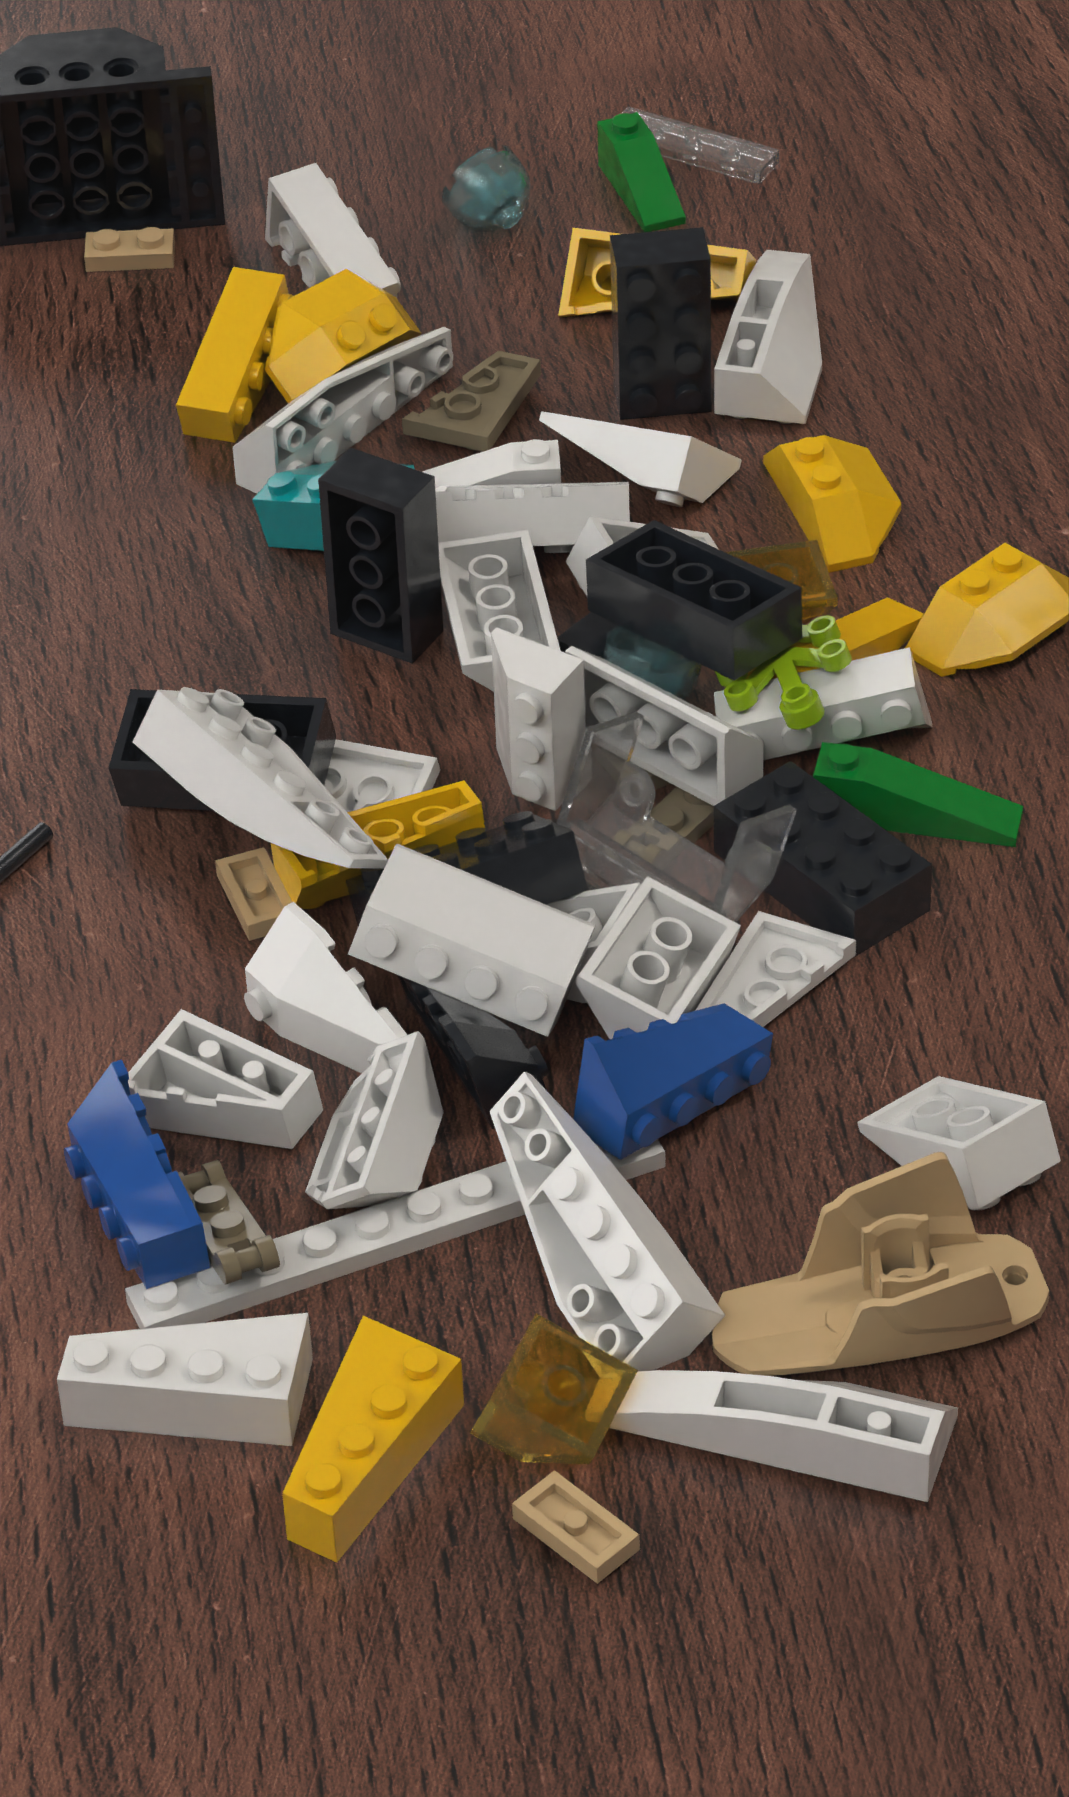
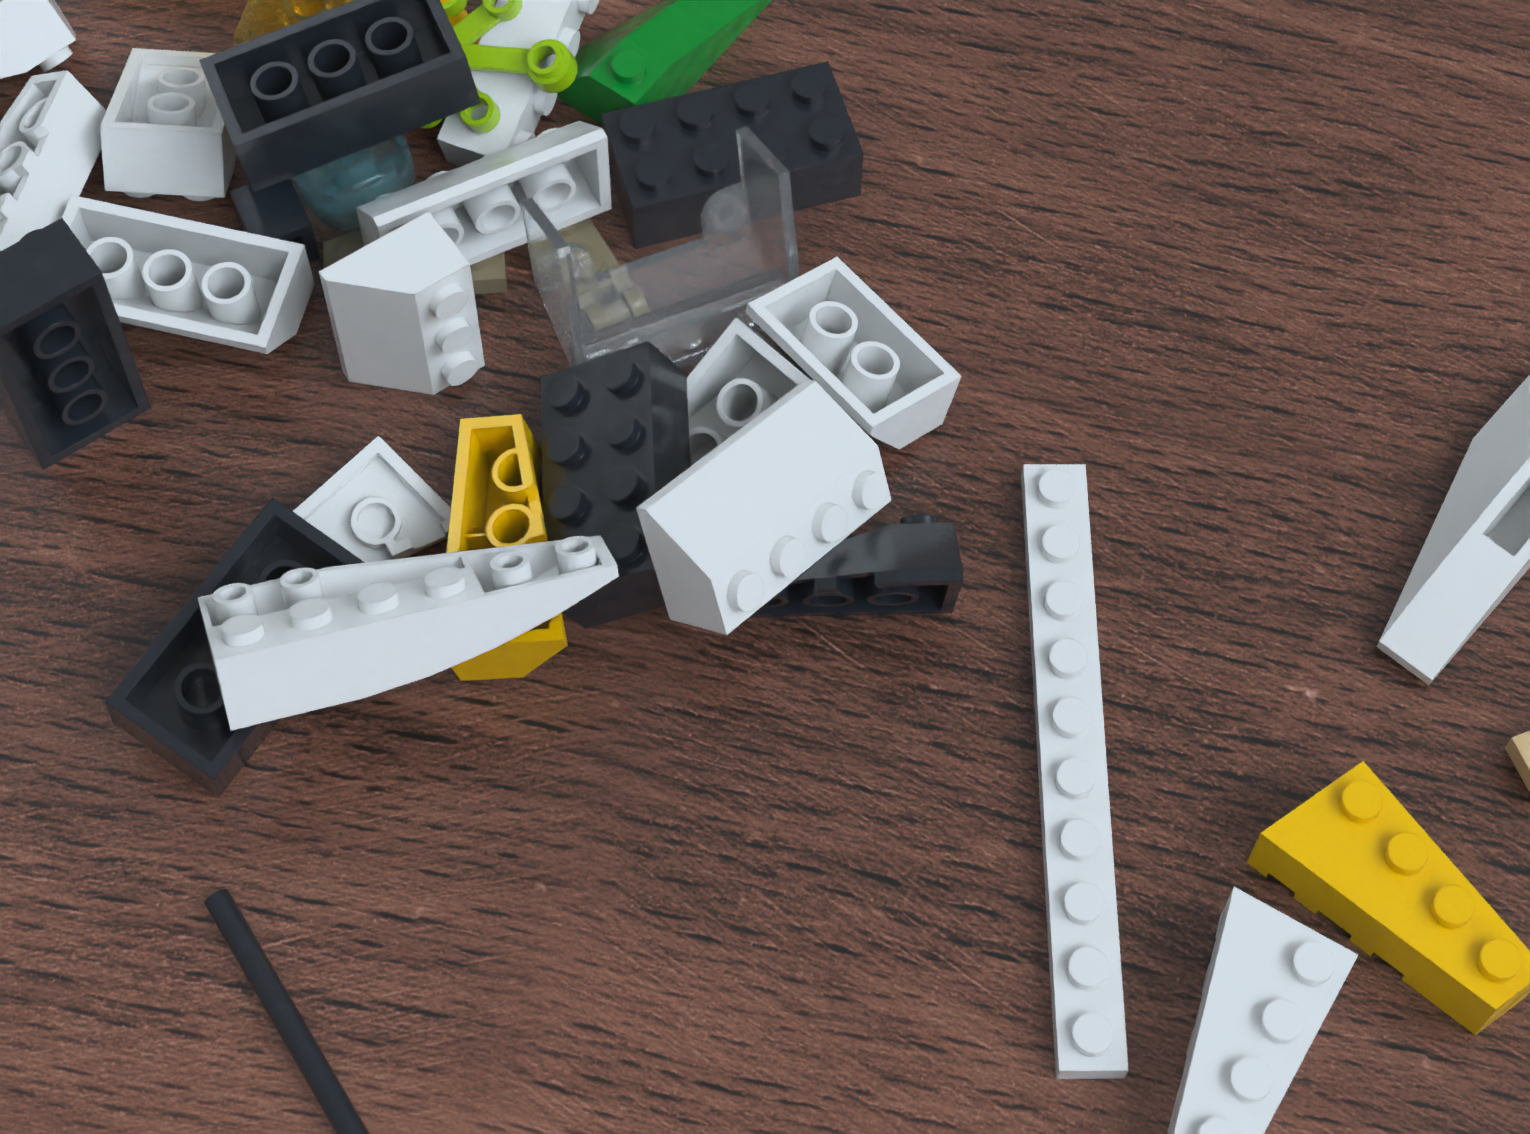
camera: 70 degrees left, 20 degrees up
blue wedge [64,1059,210,1289] -> none
white wedge [128,1009,323,1149] -> none
dark tan plate [178,1160,280,1285] -> none
tan plate [215,847,292,941] -> none
white wedge [244,902,407,1073] -> none
white wedge [305,1031,443,1209] -> none
clear yellow slope [470,1313,638,1464] -> none
white wedge [489,1072,725,1374] -> none
blue wedge [573,1003,773,1160] -> none
white wing [695,911,856,1027] -> none
tan piece [712,1152,1049,1376] -> none
white slope [857,1076,1061,1210] -> none

